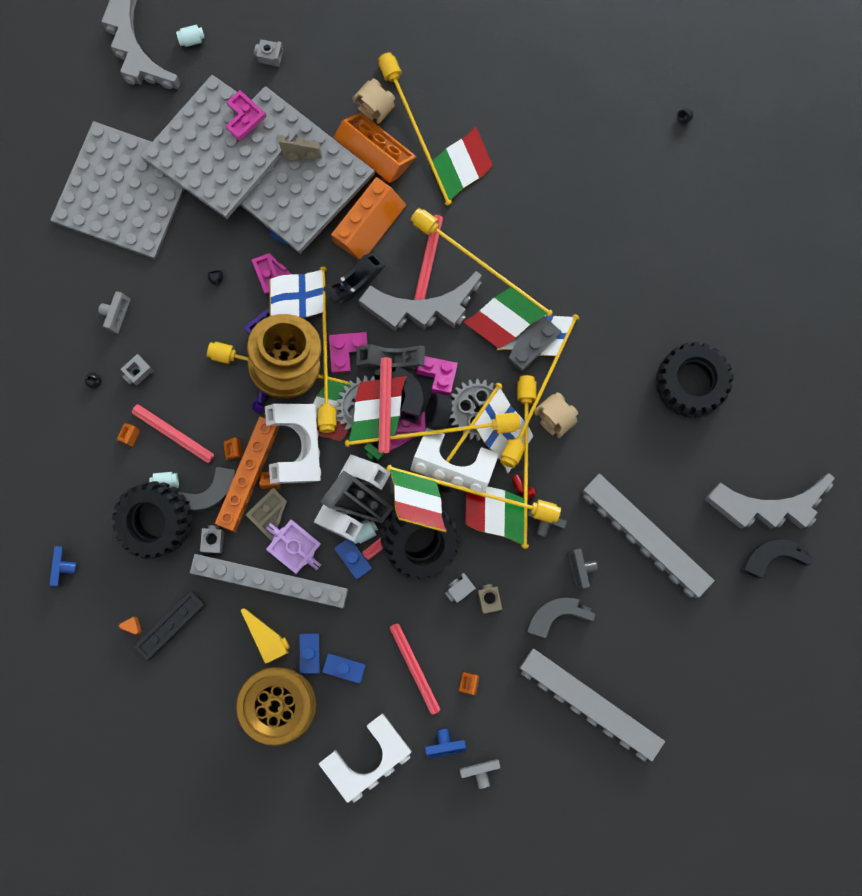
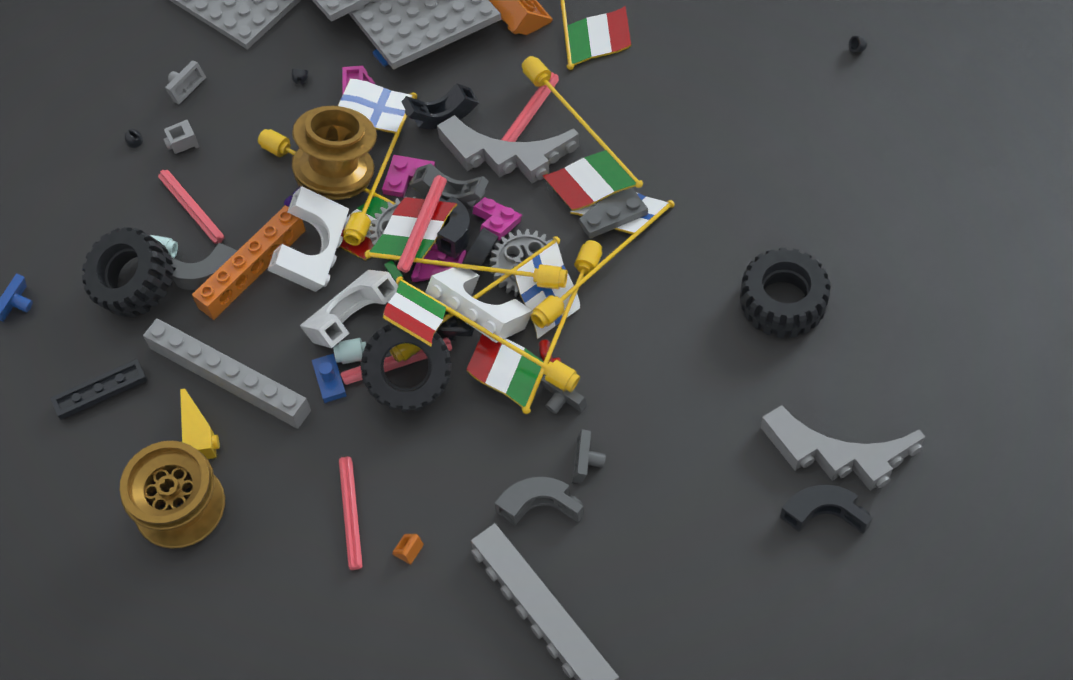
camera: 25 degrees right, 20 degrees down
orange slope [117,423,140,447] -> none
orange slope [119,617,142,635] -> none
light grey brick [200,525,224,554] -> none
orange slope [224,437,243,460] -> none
dark tan wing [246,488,287,541] -> none
orange slope [259,472,281,490] -> none
lavender plate [266,520,322,574] -> none
blue tile [299,633,320,674] -> none
white arch [319,713,412,803] -> none
dark grey wedge [320,470,394,523] -> none
blue tile [322,653,366,684] -> none
orange slope [331,177,407,260] -> none
blue tile [425,729,466,759] -> none
light grey brick [445,573,476,603] -> none
light grey tile [459,759,500,789] -> none
dark tan brick [477,584,502,614] -> none
tan brick [534,392,578,438] -> none
light grey brick [581,473,715,599] -> none

